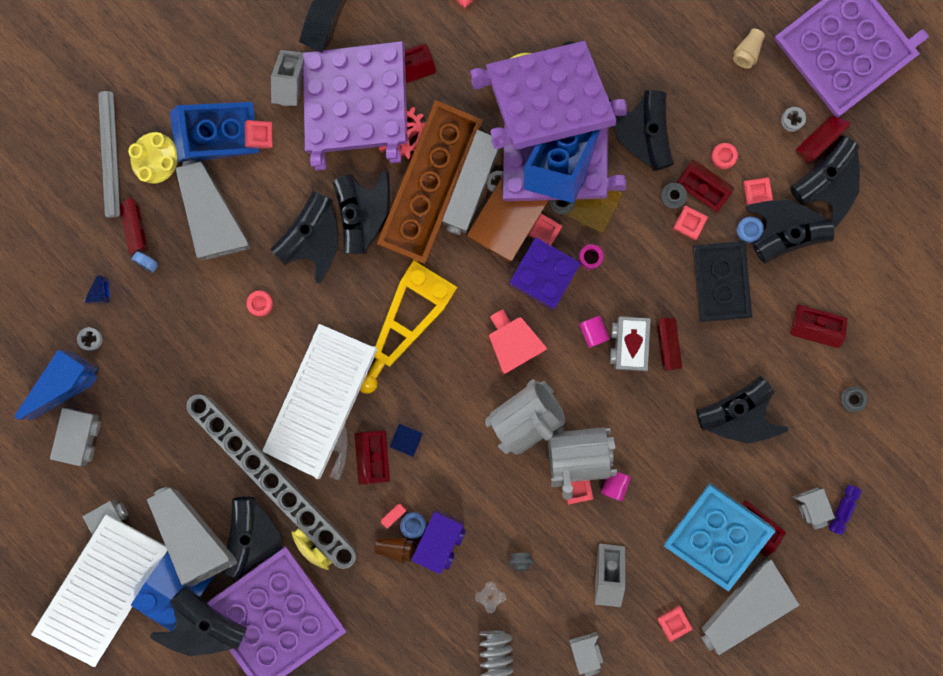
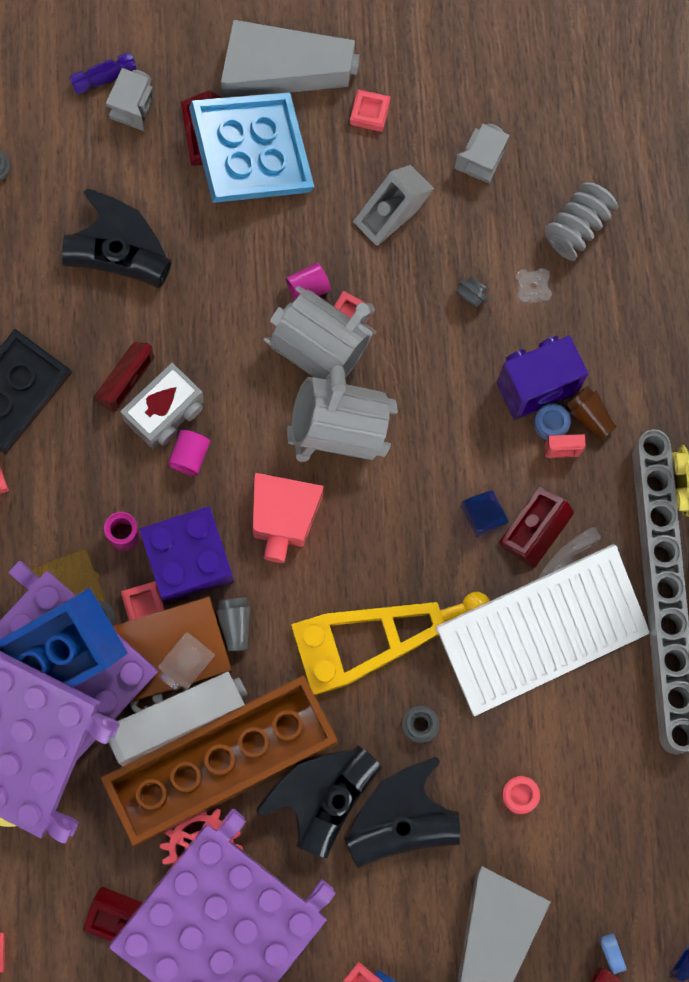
camera: 145 degrees left, 10 degrees down
none -> clear bracket [157,632,215,691]
none -> dark grey cone [215,597,251,651]
none -> dark grey plate [402,706,439,743]

